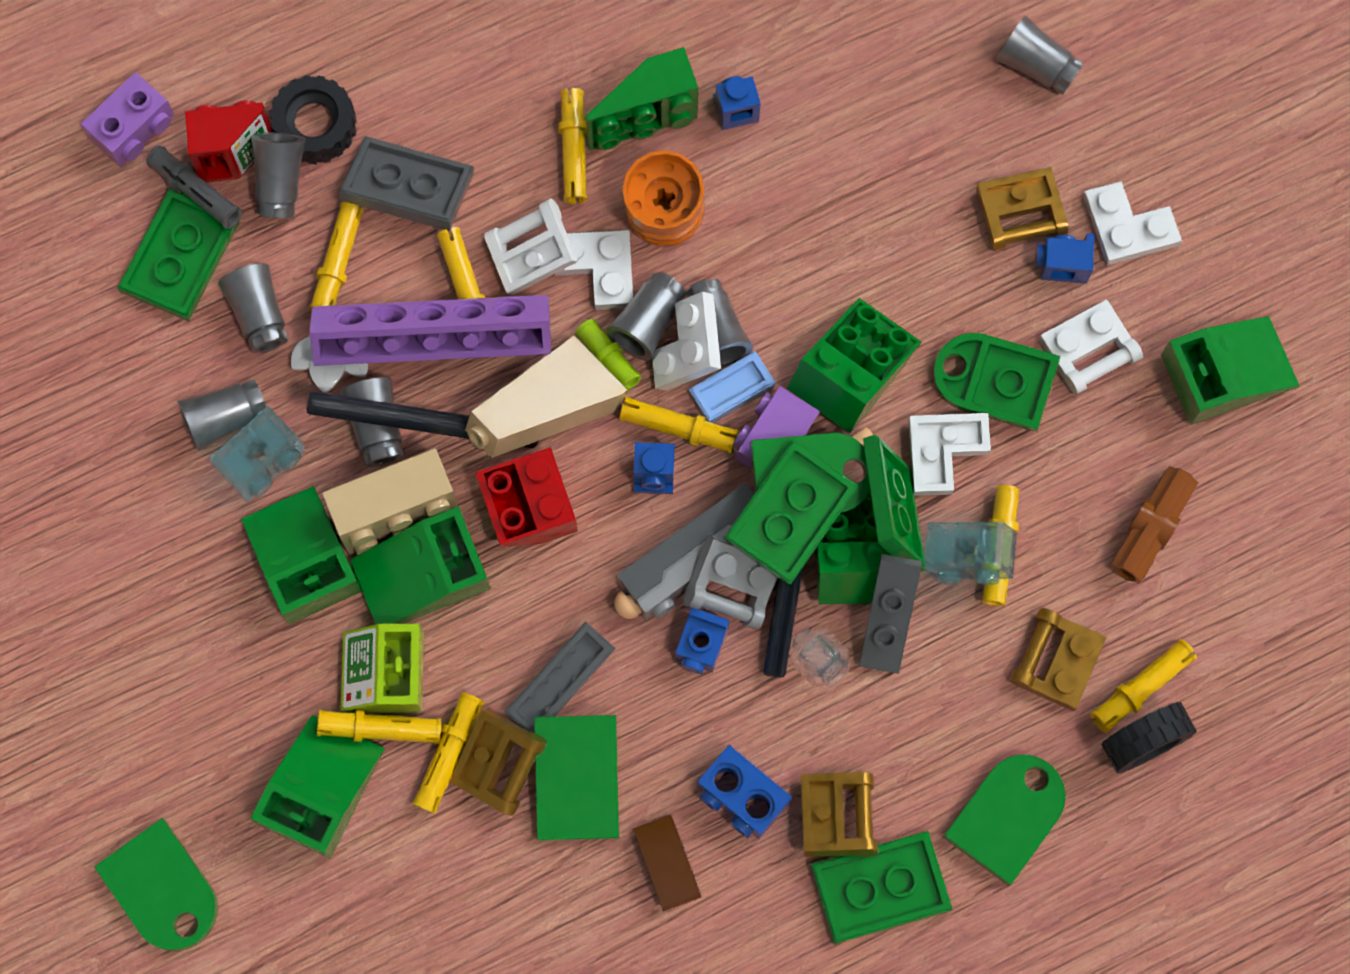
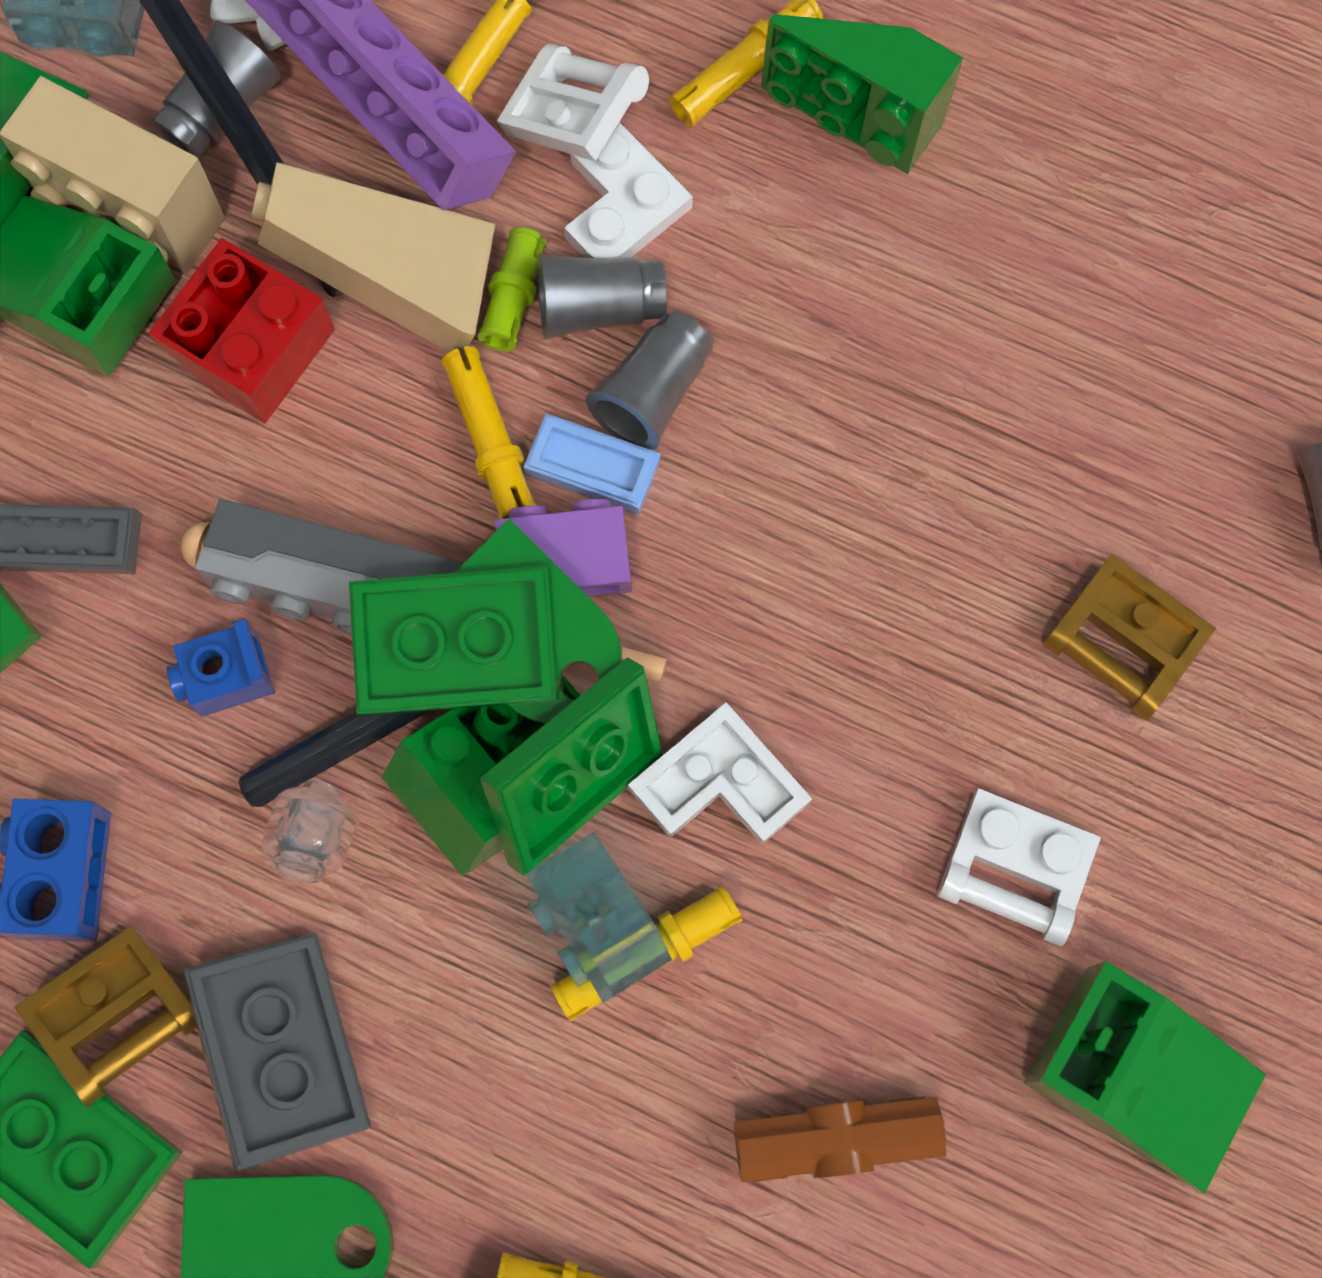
camera: 50 degrees right, 0 degrees up
orange wheel [622,150,705,247] -> none
blue brick [634,442,675,494] -> none
white plate [652,292,721,391] -> none
light grey plate [684,536,777,630] -> none
blue brick [713,76,761,130] -> none
green slope [787,298,922,433] -> none
dark grey plate [859,554,922,674] -> none
green tile [934,333,1060,432] -> none
pearl gold plate [1009,608,1107,711] -> none
blue brick [1035,233,1094,283] -> none
white plate [1083,182,1182,266] -> none
none -> dark grey tile [182,932,372,1172]

